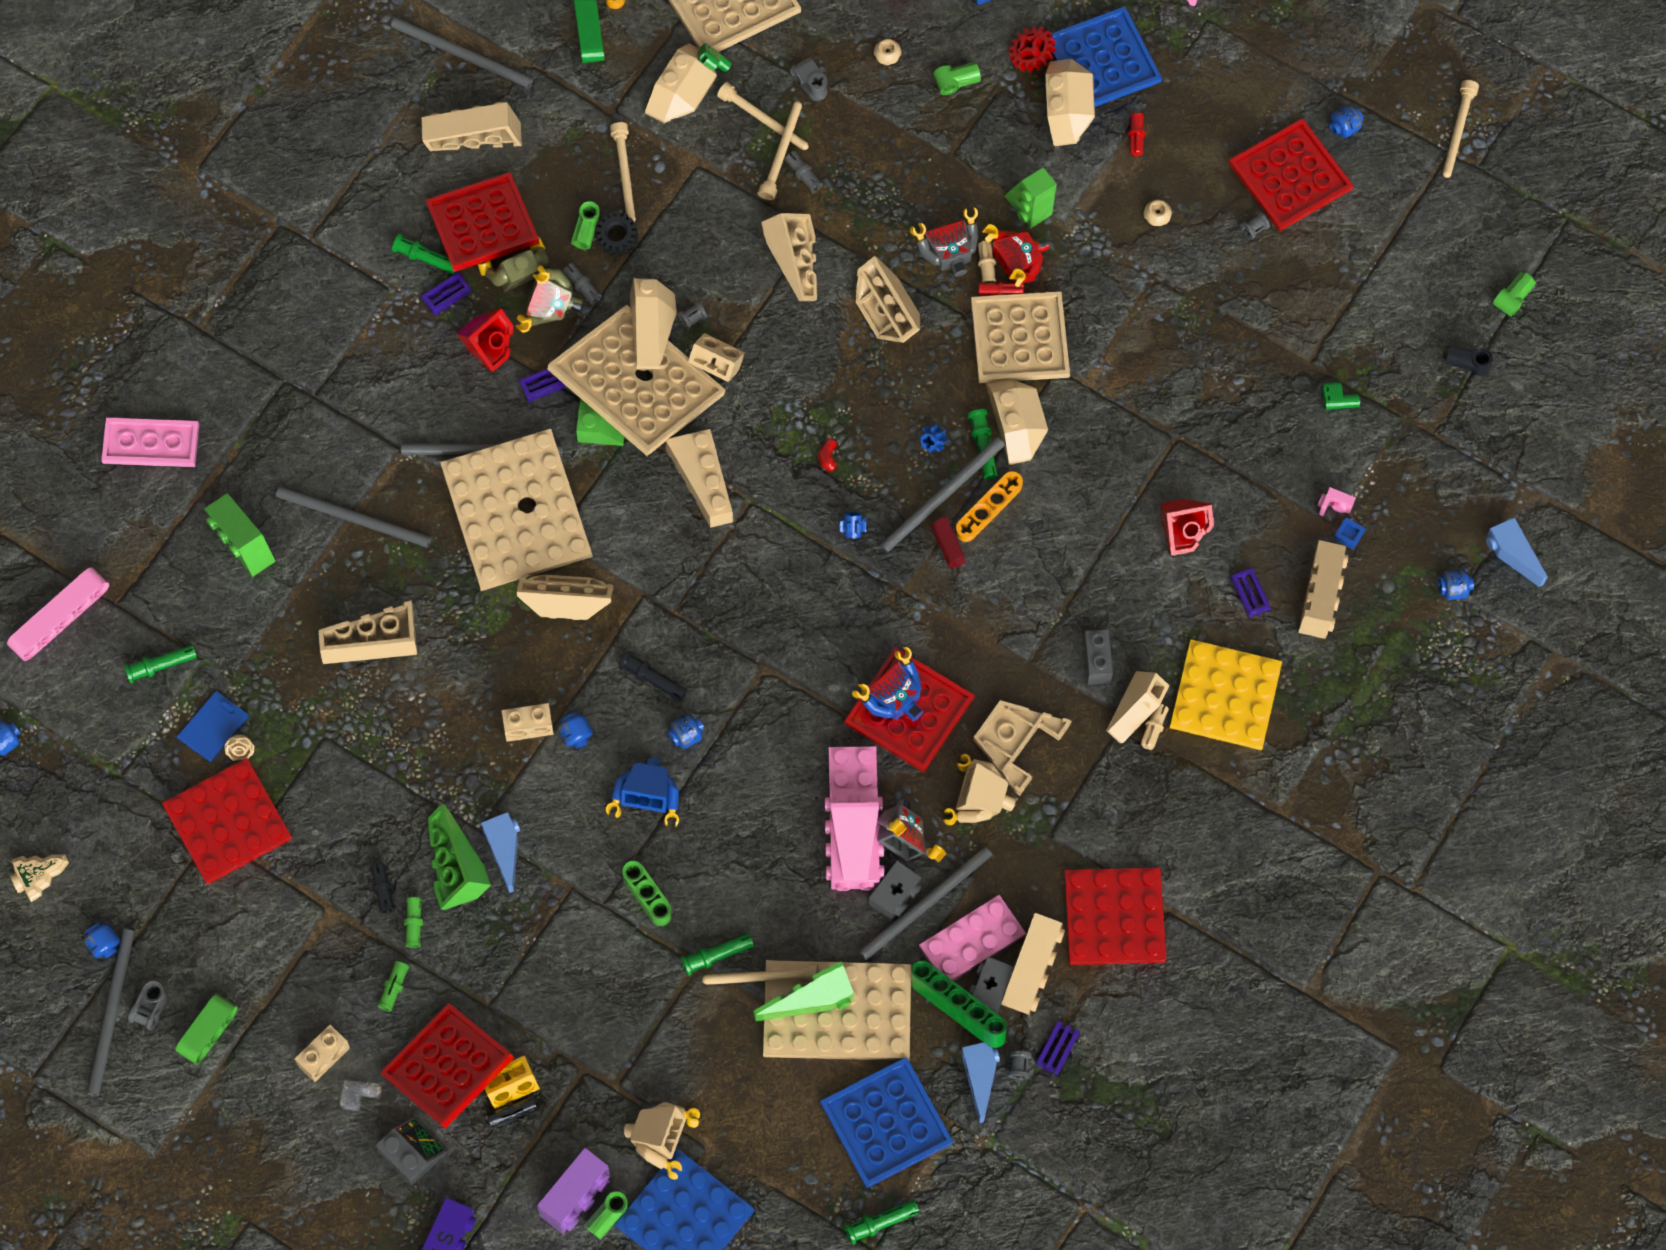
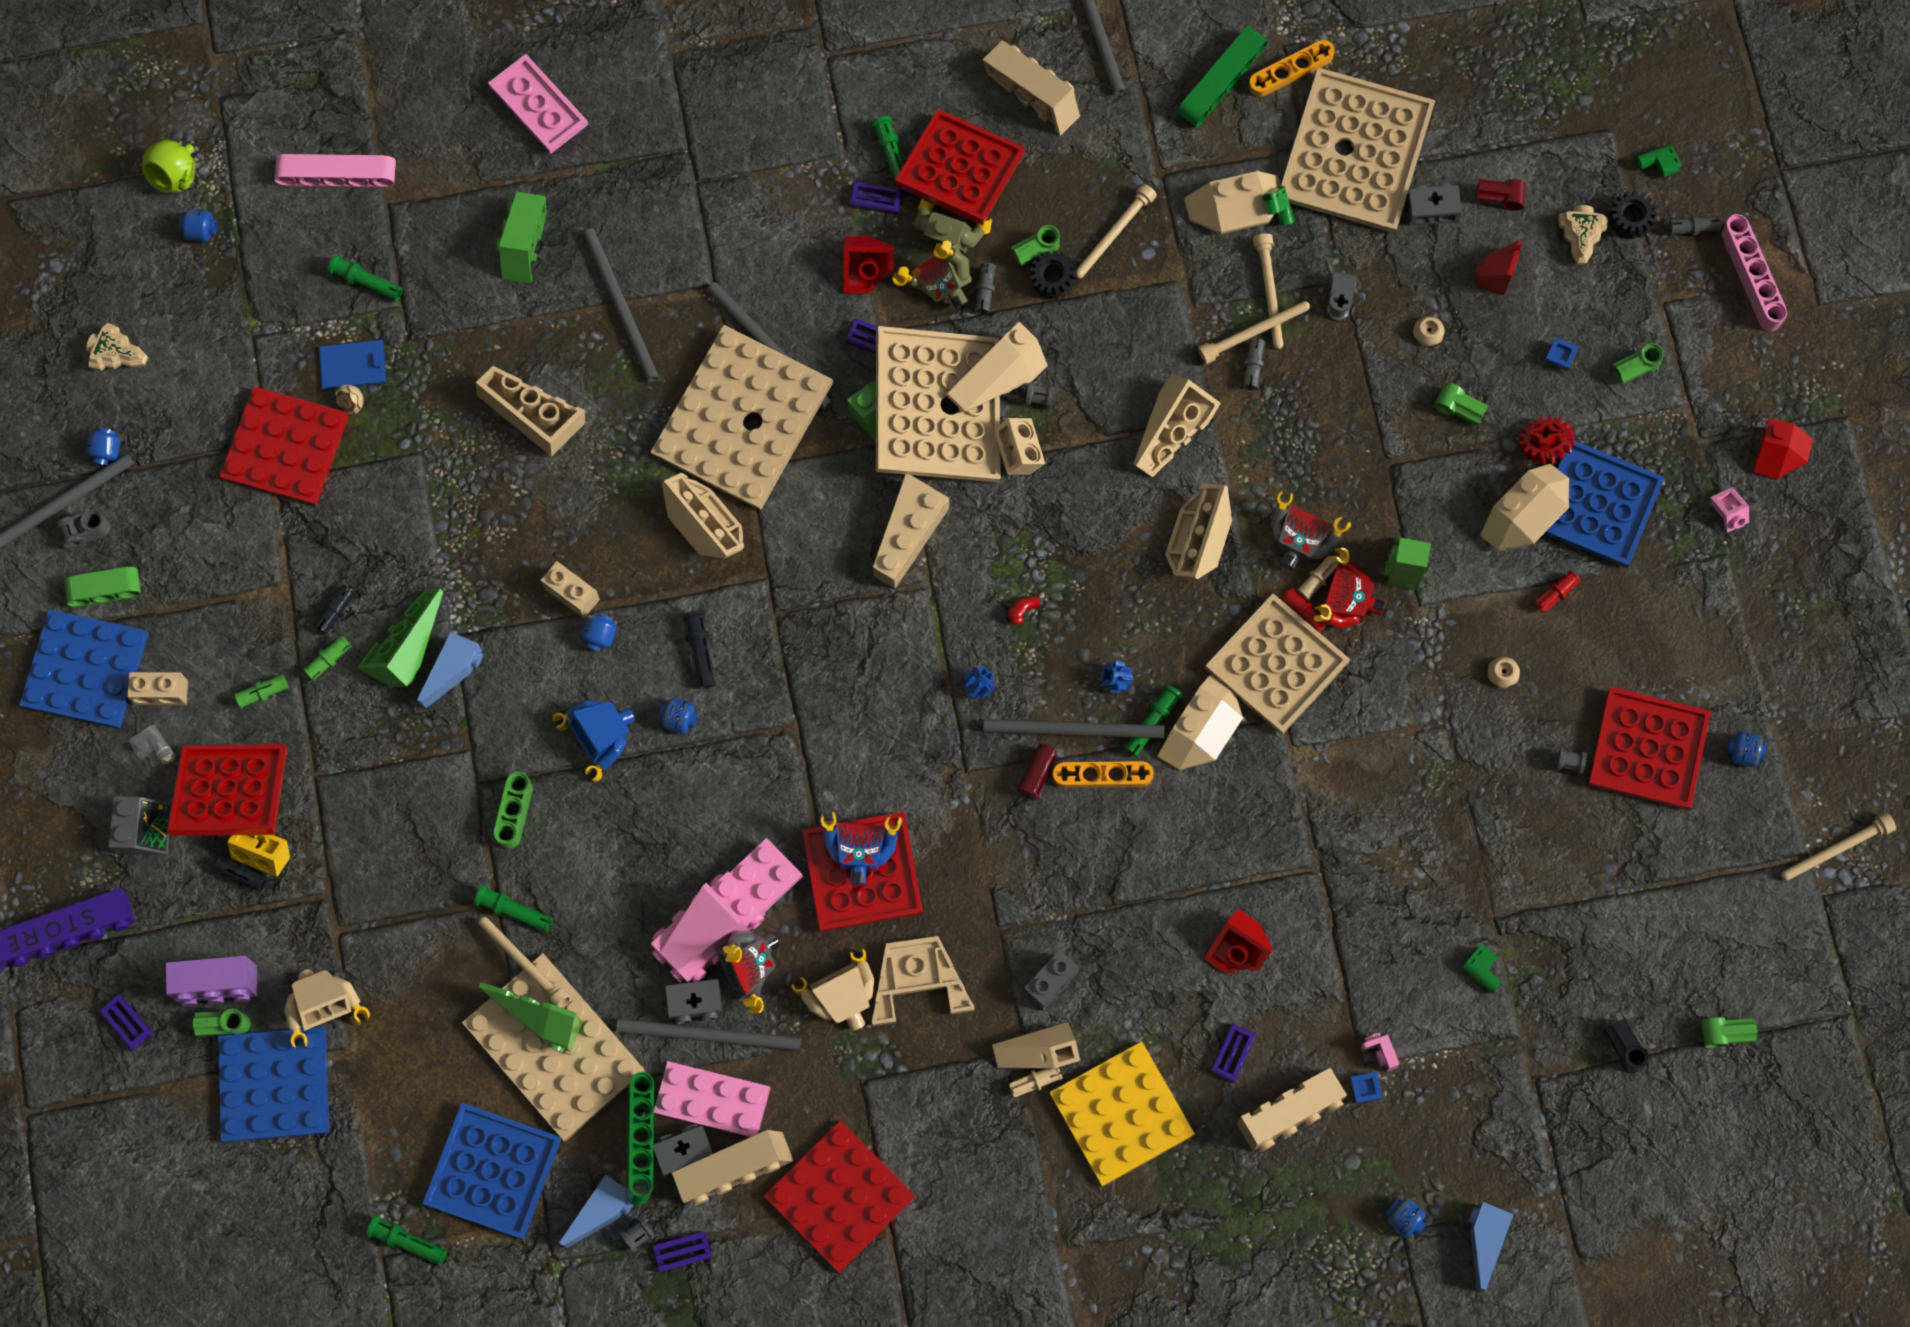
camera: 50 degrees right, 5 degrees up
none -> blue plate [19,610,149,729]

